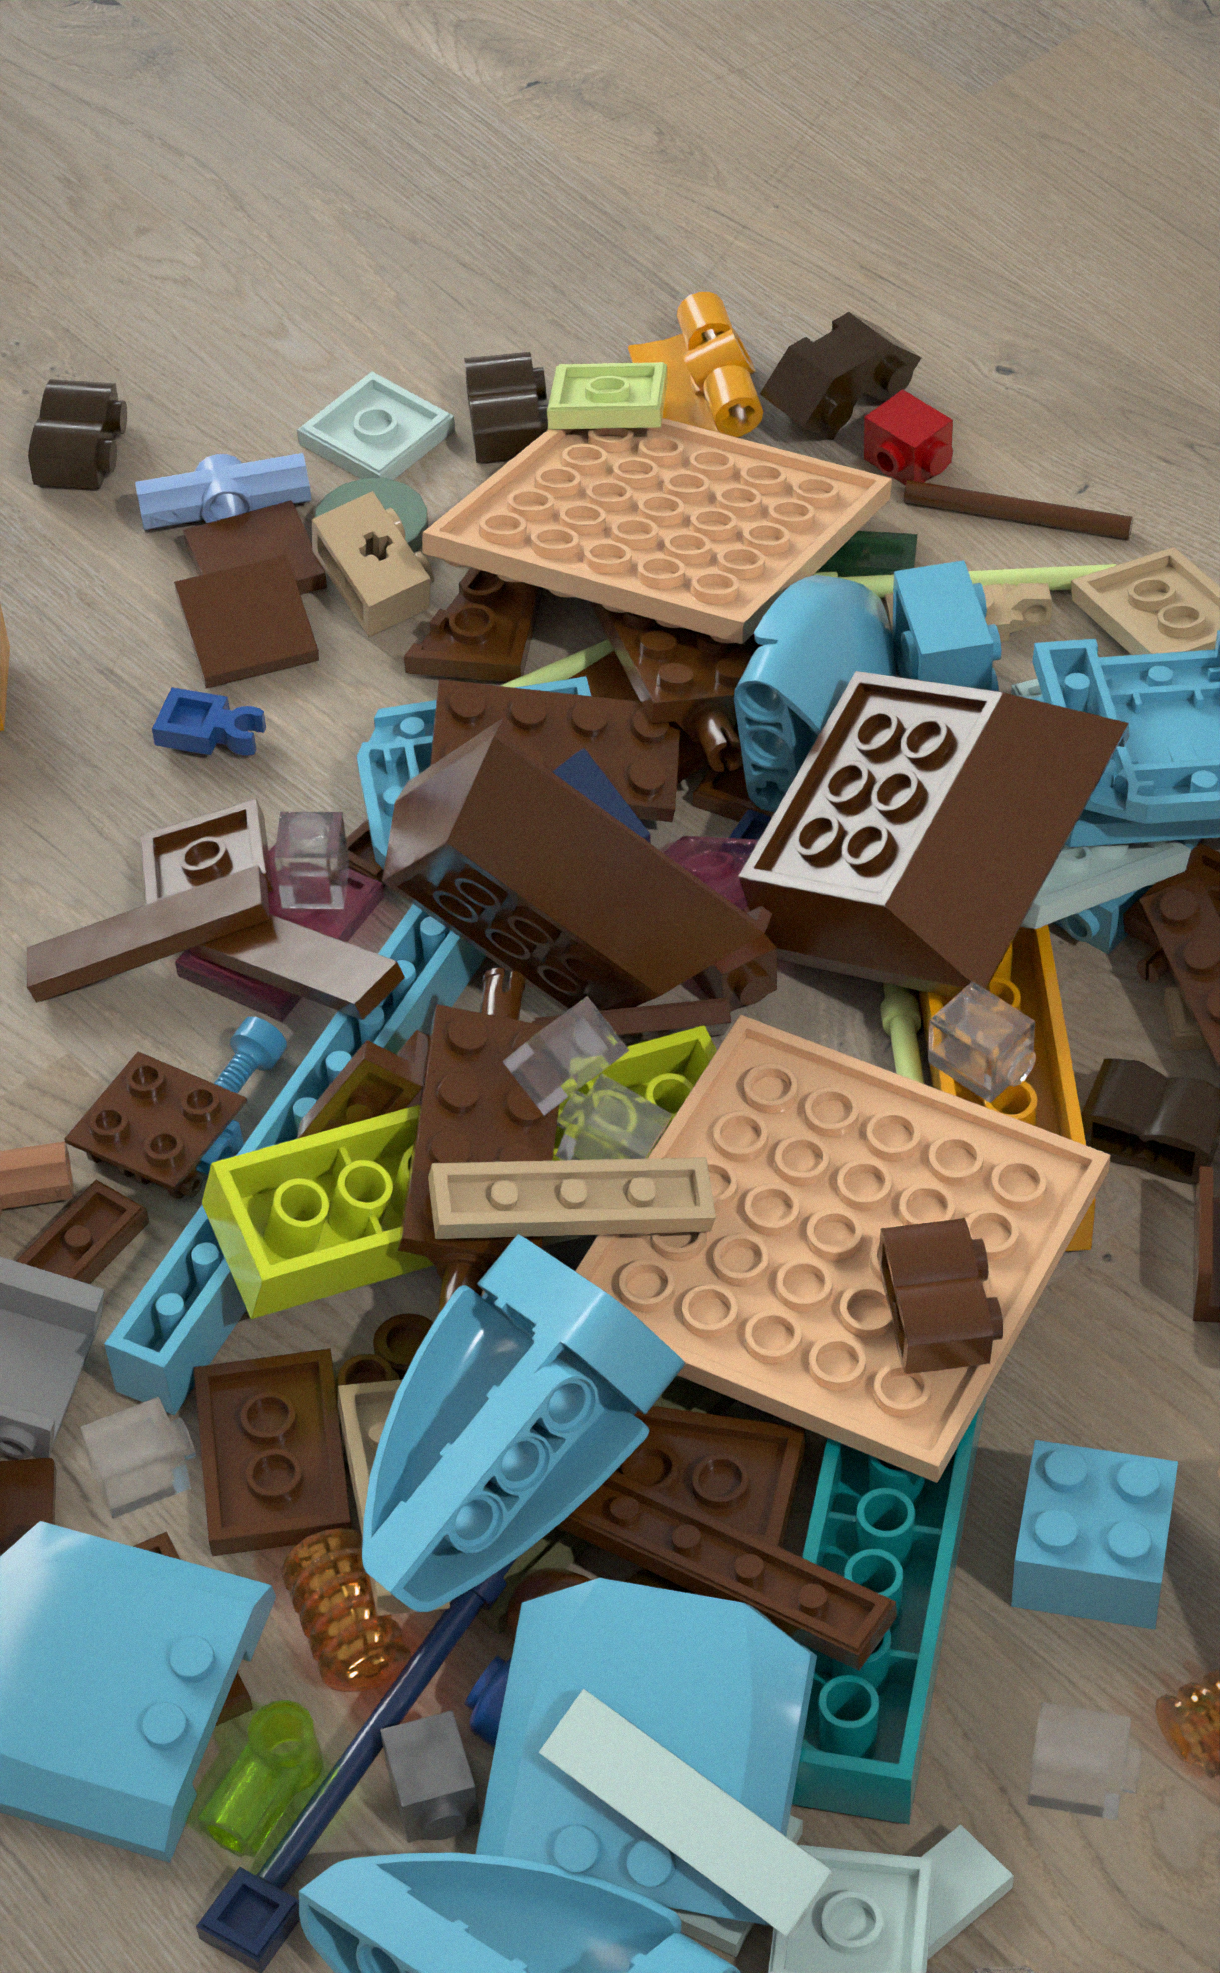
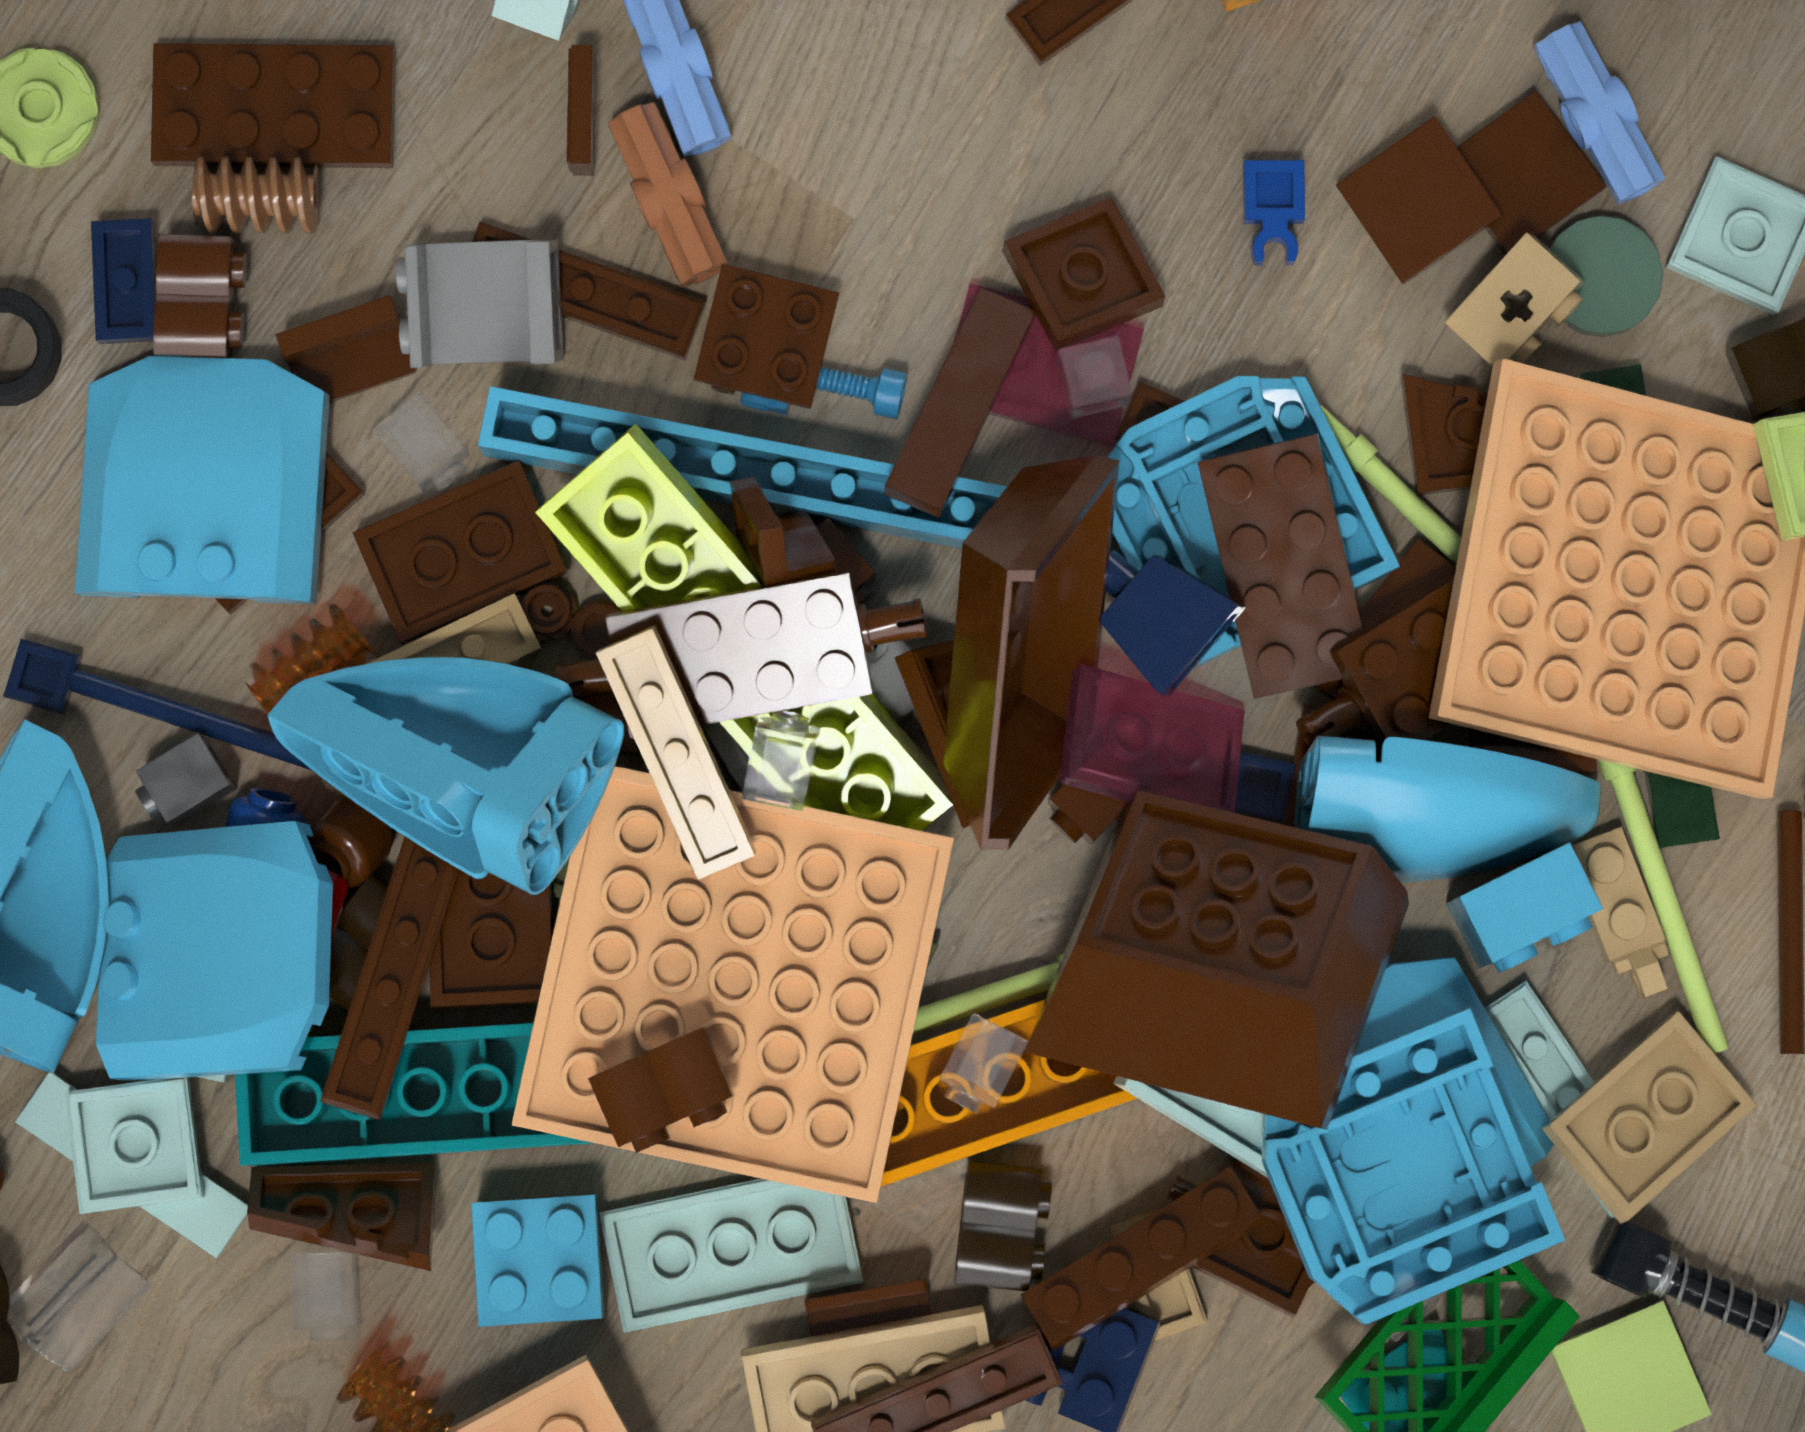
camera: 70 degrees right, 35 degrees up
tile [27,865,270,1003] -> none
clear neon green piece [197,1700,323,1858] -> none
clear brick [503,996,629,1116] -> none
light aqua tile [539,1689,836,1938] -> none
none -> reddish brown wing [247,1162,437,1271]
none -> light aqua tile [599,1178,864,1333]

